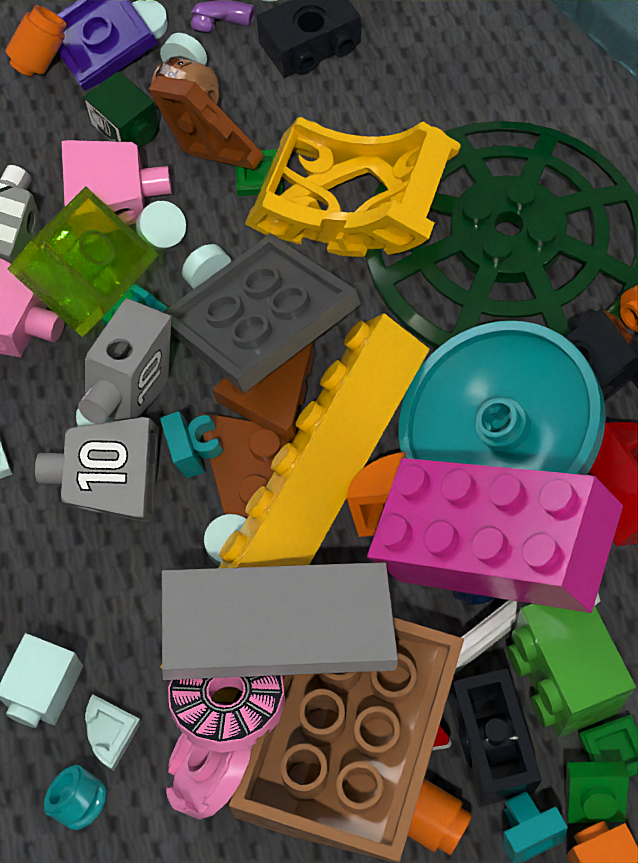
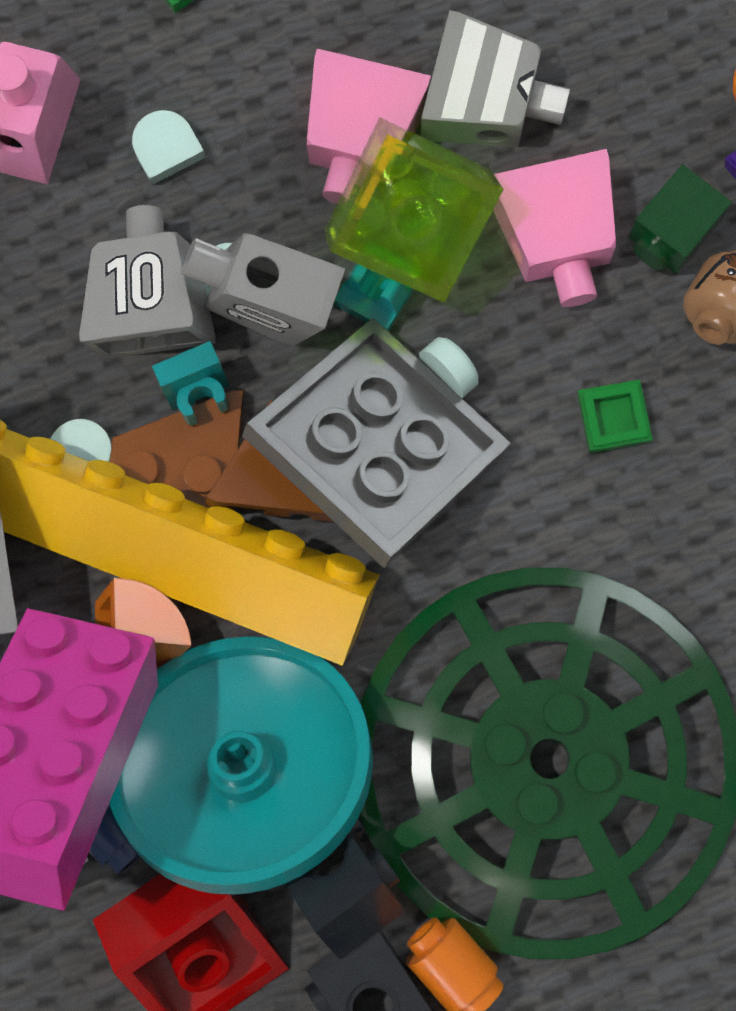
camera: 85 degrees right, 15 degrees up
light aqua tile [136,201,186,250] -> none
dark orange wing [149,76,263,170] -> none
yellow fence [245,117,461,257] -> none

